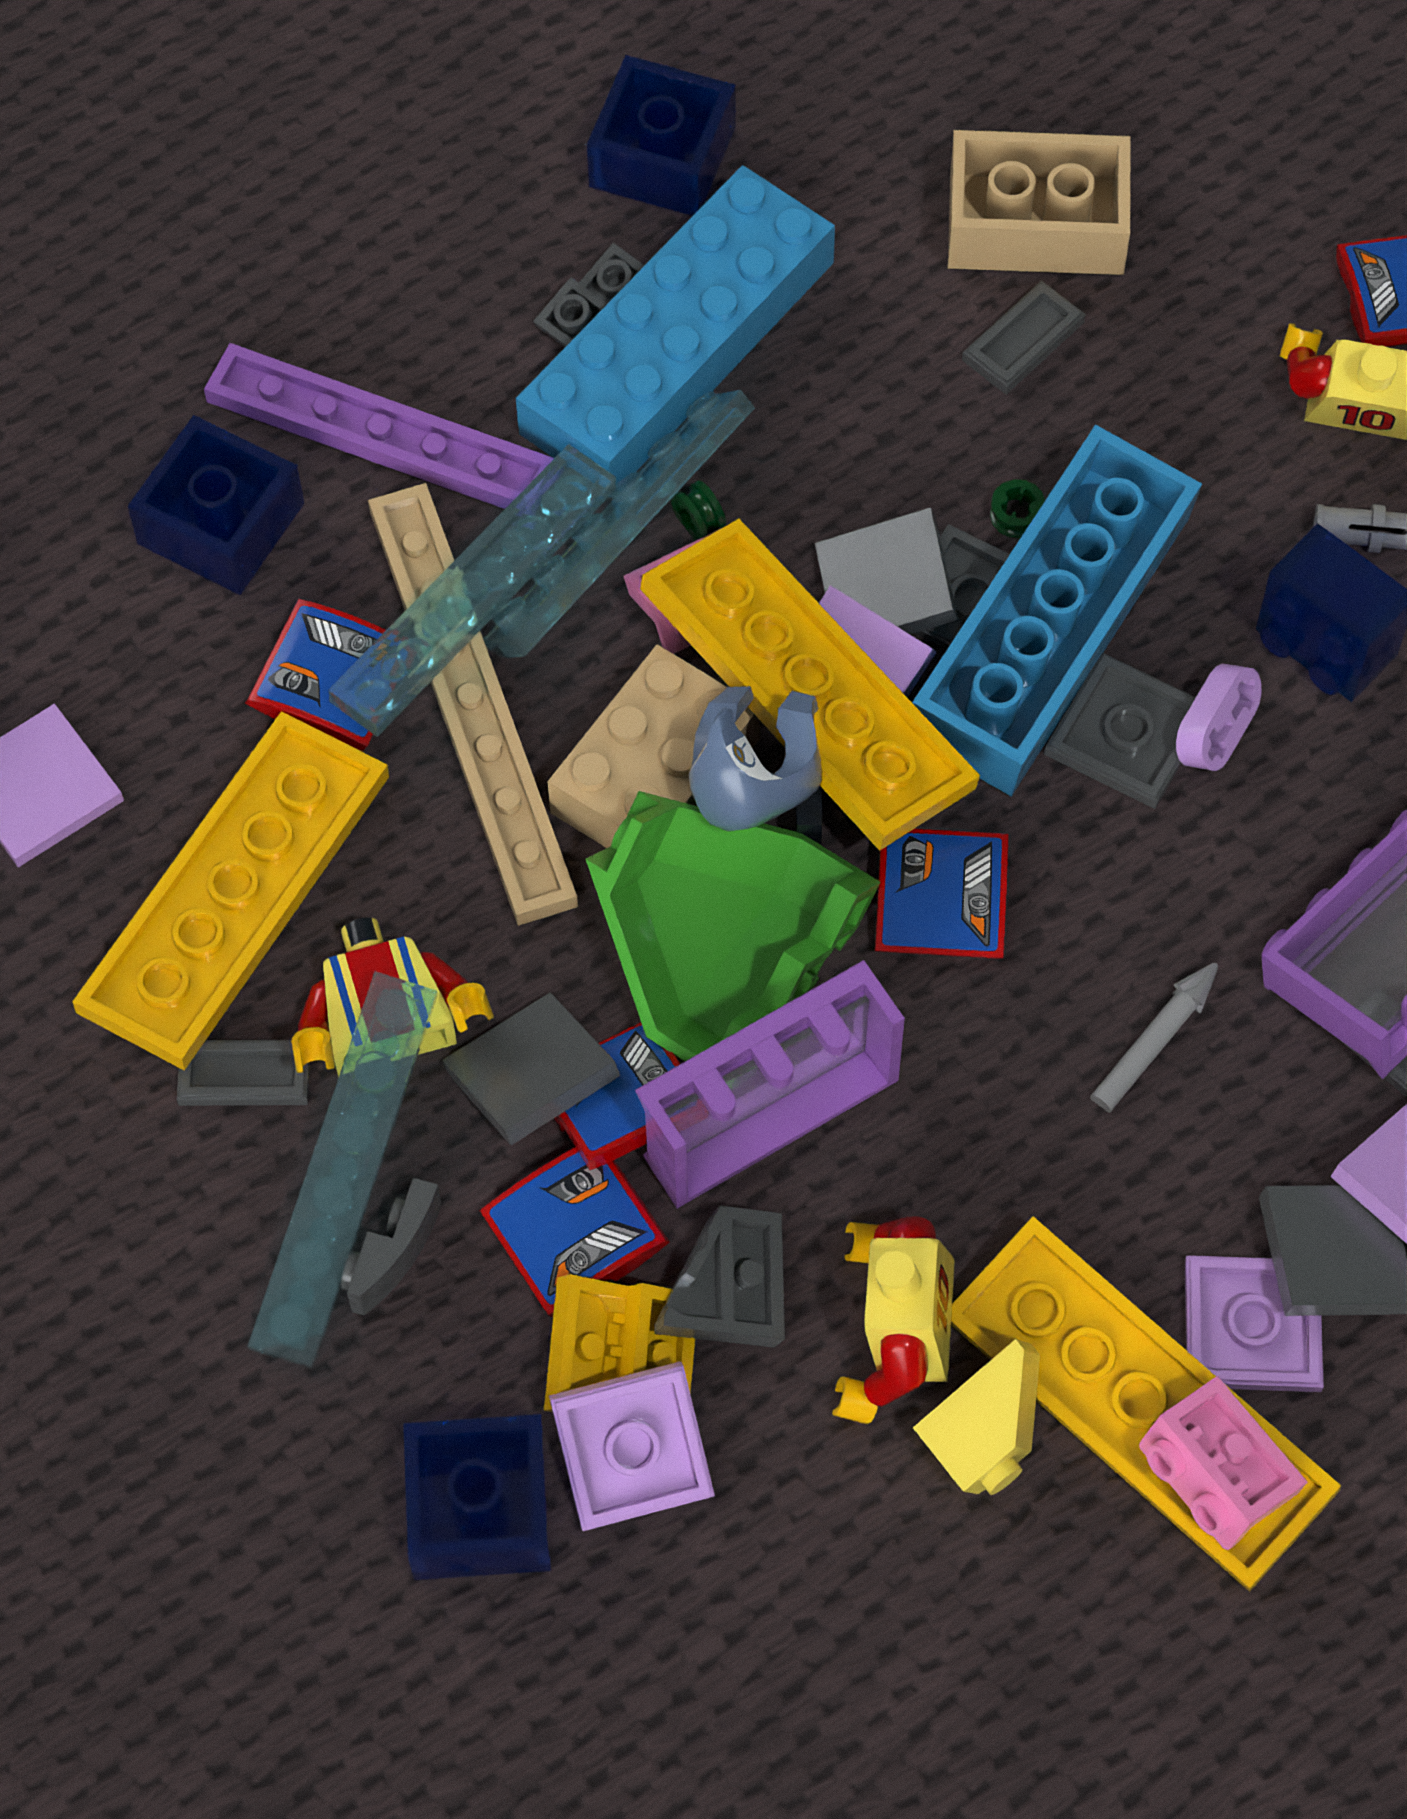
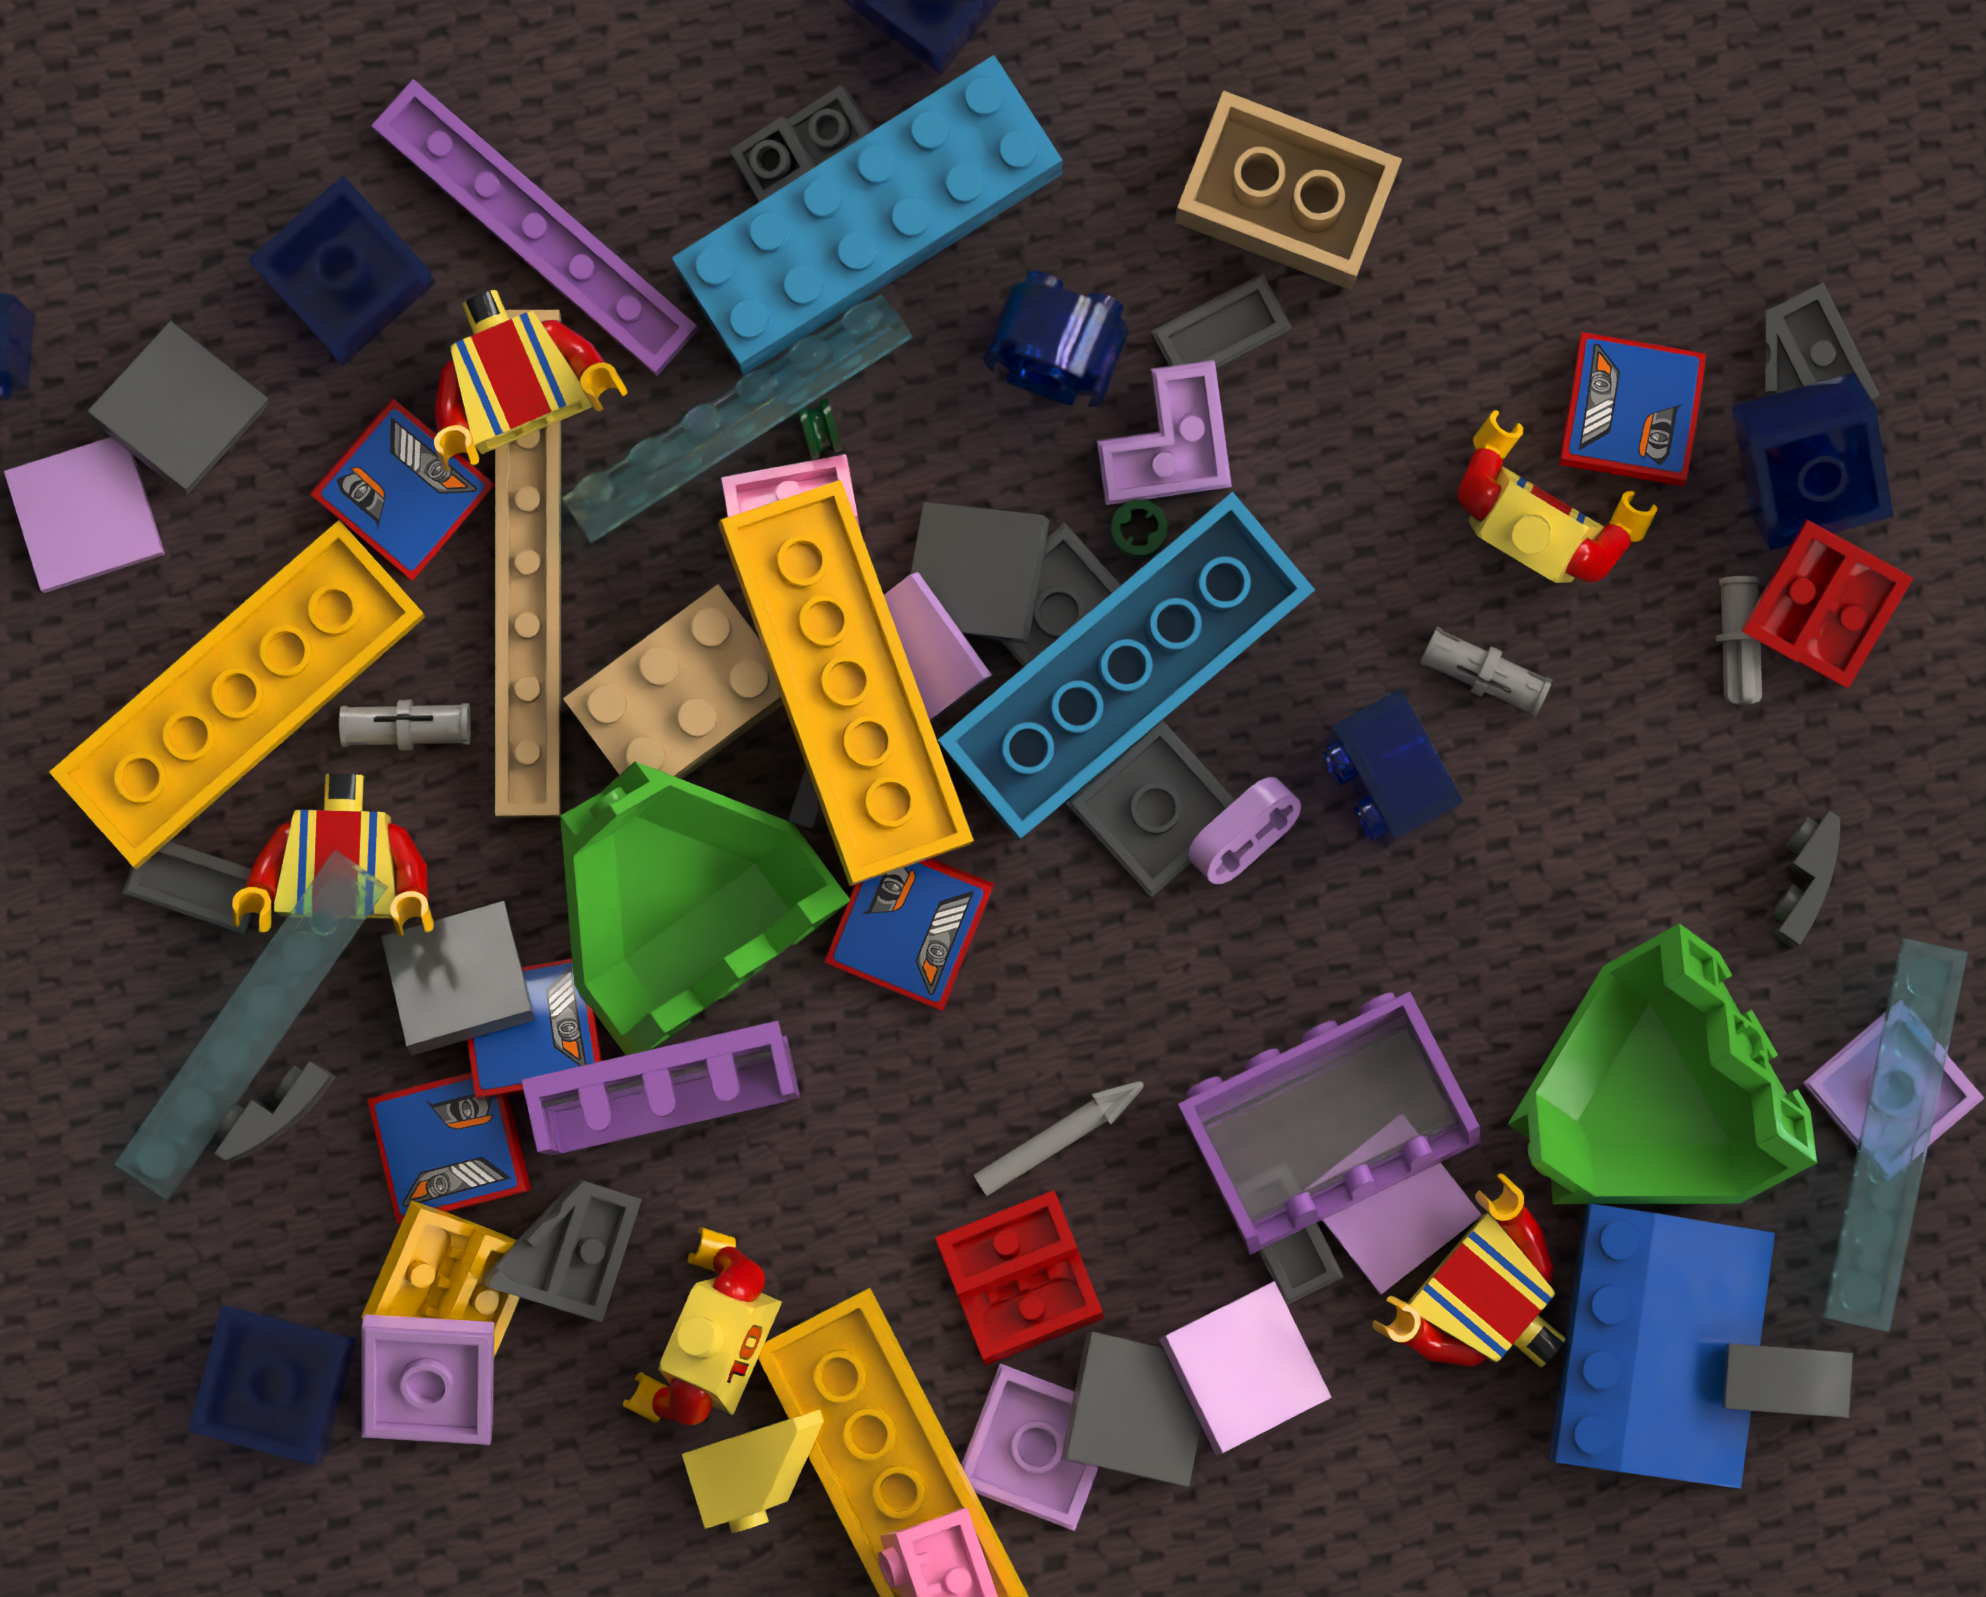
camera: 20 degrees right, 20 degrees up
clear light blue plate [328,444,616,737] -> none
sand blue piece [689,686,822,831] -> none
none -> dark grey tile [87,321,268,497]
none -> light grey pin [339,700,471,751]
none -> torso [434,290,627,472]
none -> red slope [935,1190,1105,1366]
none -> clear blue brick [983,271,1129,407]
none -> lavender tile [1096,360,1232,505]

